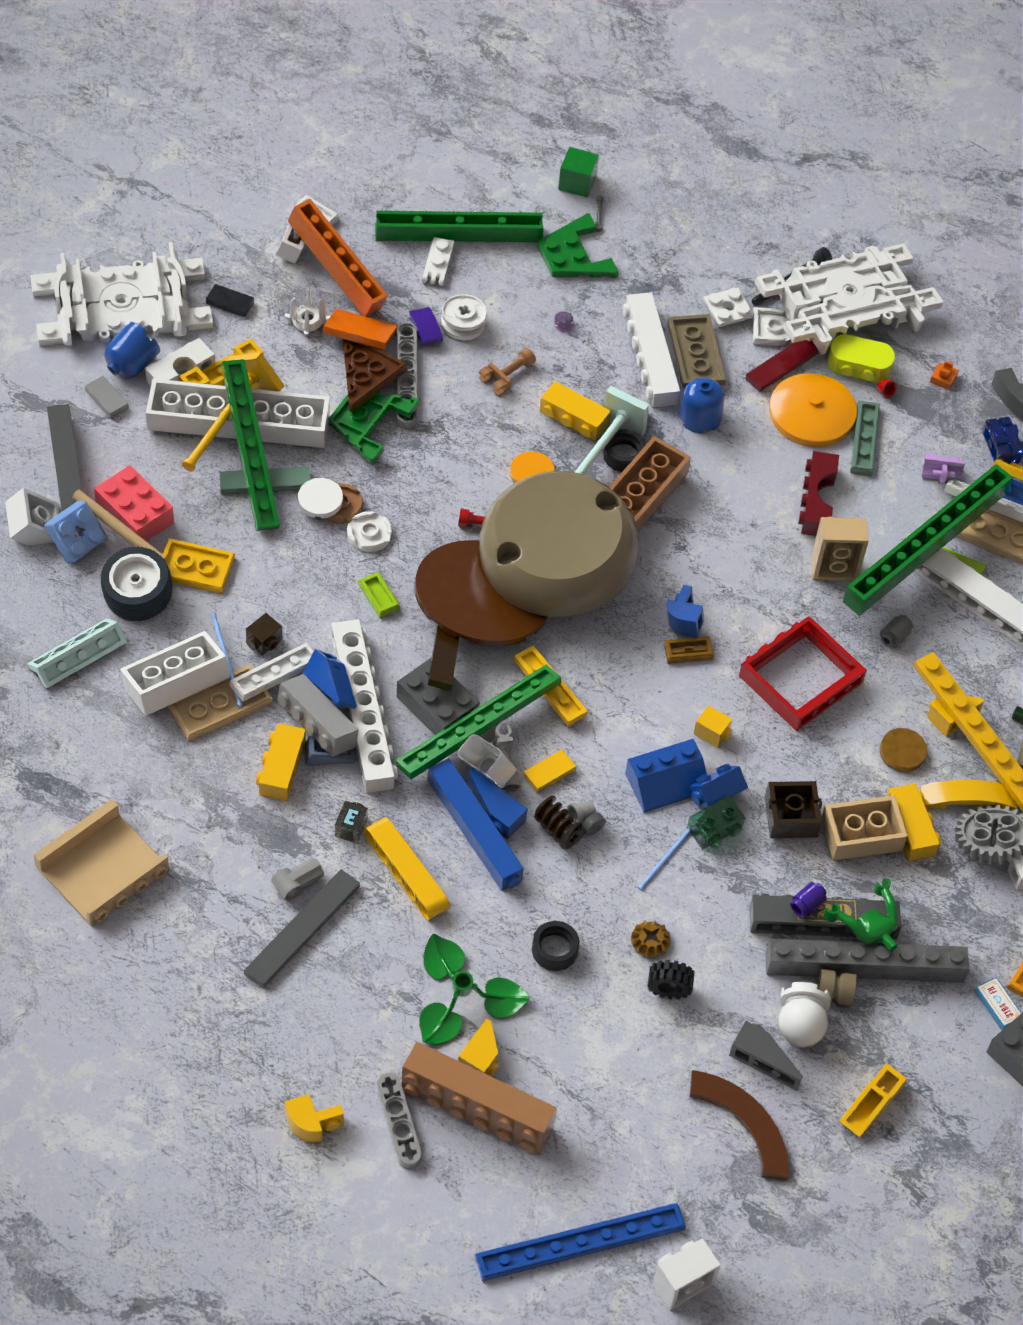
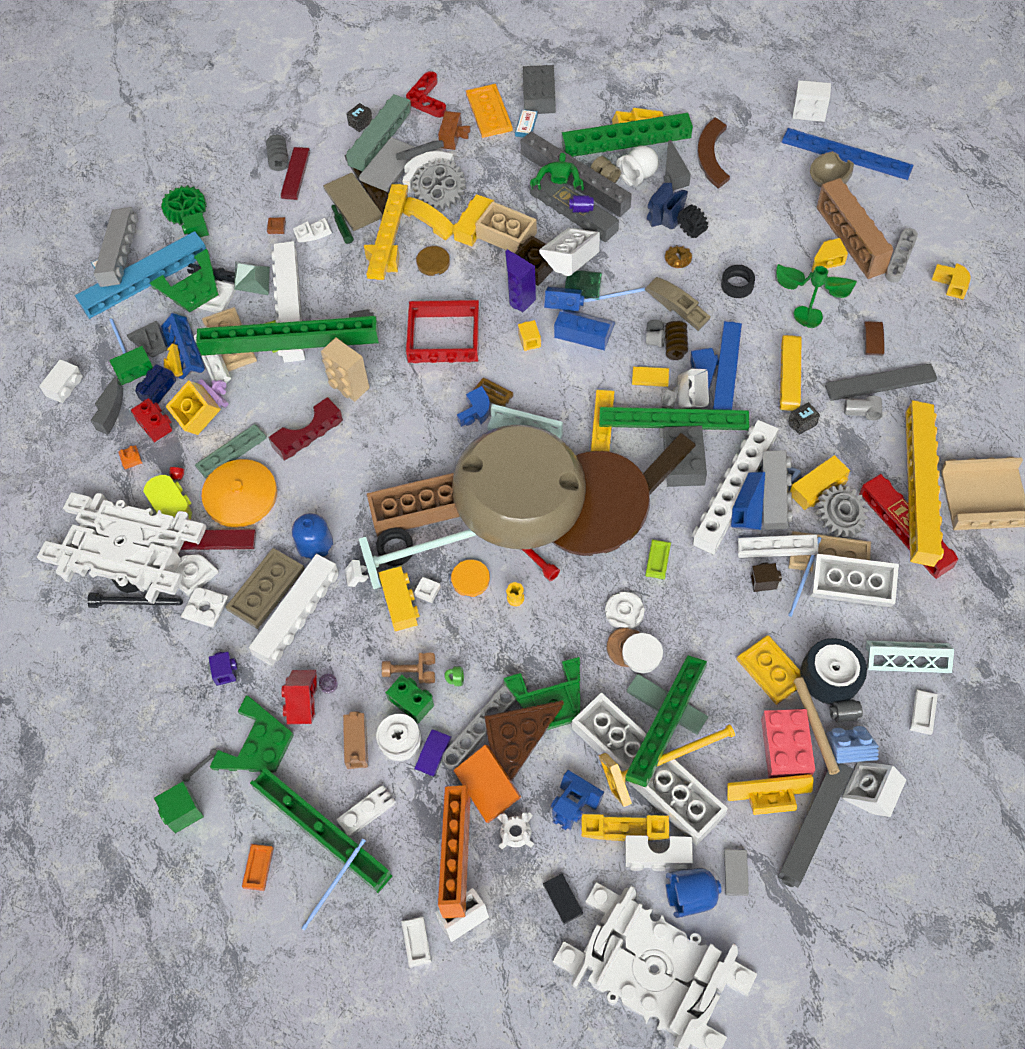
camera: 130 degrees left, 5 degrees up
none -> red brick [130,398,172,443]
none -> yellow brick [166,380,221,435]
none -> dark purple brick [209,652,238,686]
none -> orange tile [242,844,274,891]
none -> red brick [281,670,318,724]
none -> light blue piece [302,838,366,930]
none -> medium nougat brick [343,711,368,769]
none -> green brick [385,674,434,724]
none -> white plate [414,577,441,603]
none -> bright green tile [444,666,464,687]
none -> light aqua fence [487,404,563,439]
none -> dark purple slope [505,249,536,313]
none -> yellow bush [506,582,525,607]
none -> white slope [540,228,600,276]
none -> blue tile [551,770,604,830]
none -> green brick [562,113,693,157]
none -> dark tan slope [645,277,711,331]
none -> dark blue piece [647,183,688,229]
none -> yellow bracket [727,774,813,815]
none -> dark tan cylinder [810,151,854,187]
none -> light grey gear [815,485,869,538]
none -> dark grey brick [829,699,863,723]
none -> red brick [859,474,959,579]
none -> reddish brown slope [864,321,884,356]
none -> yellow brick [905,400,944,567]
none -> white tile [910,690,938,735]

